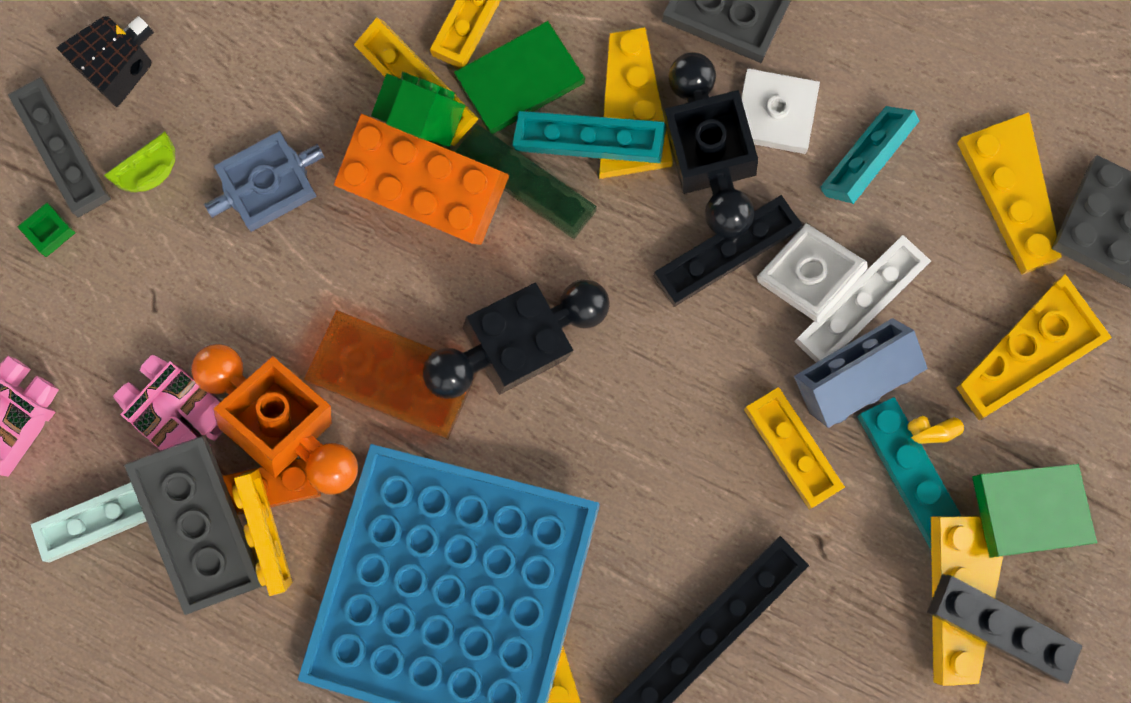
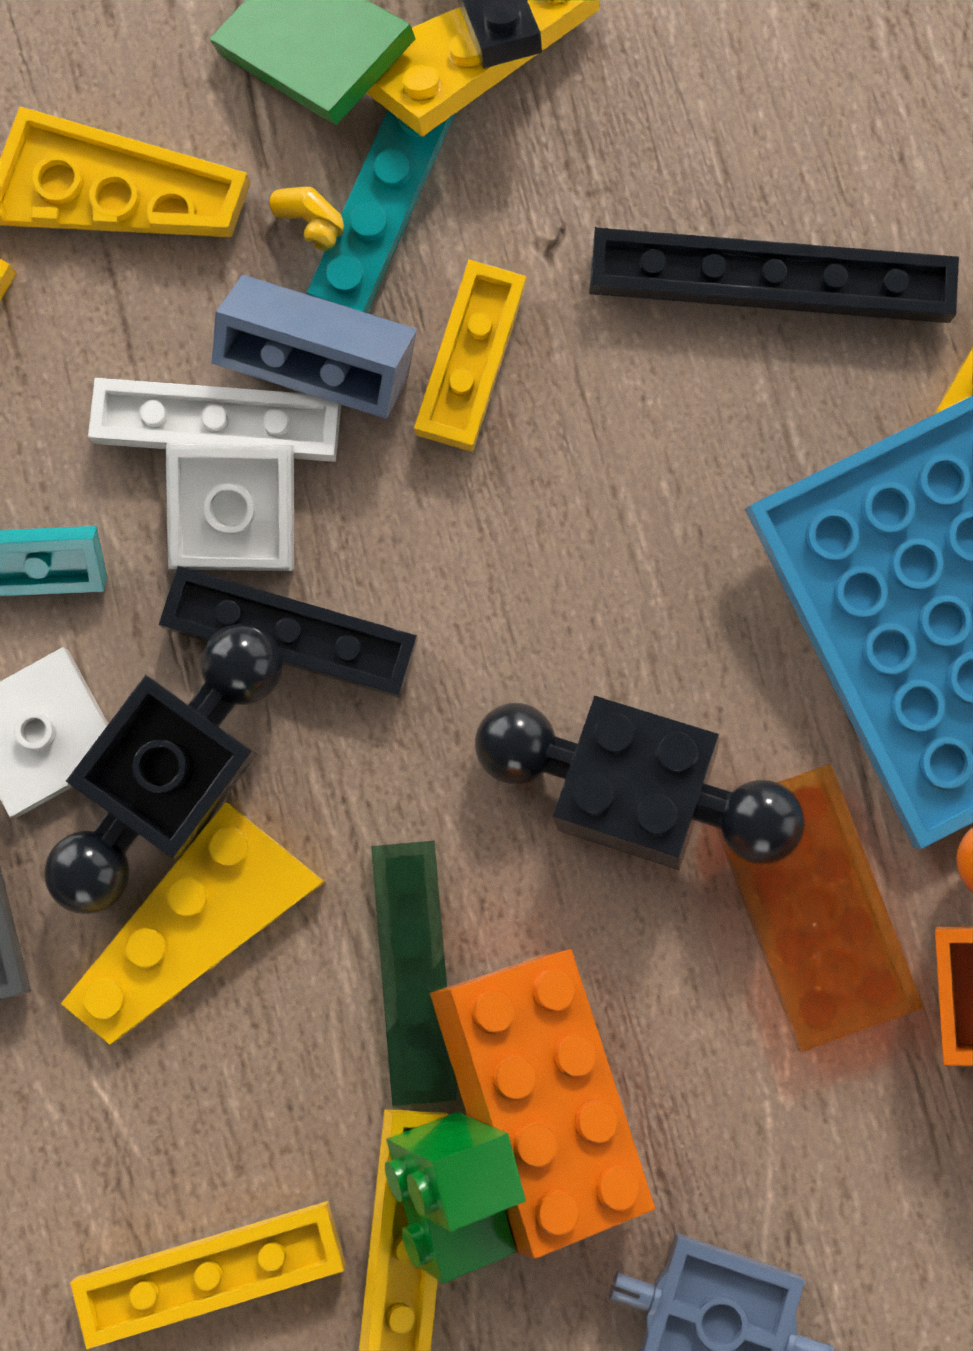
camera: 135 degrees left, 5 degrees up
green tile [454,21,585,135] -> none
teal plate [512,111,666,163] -> none

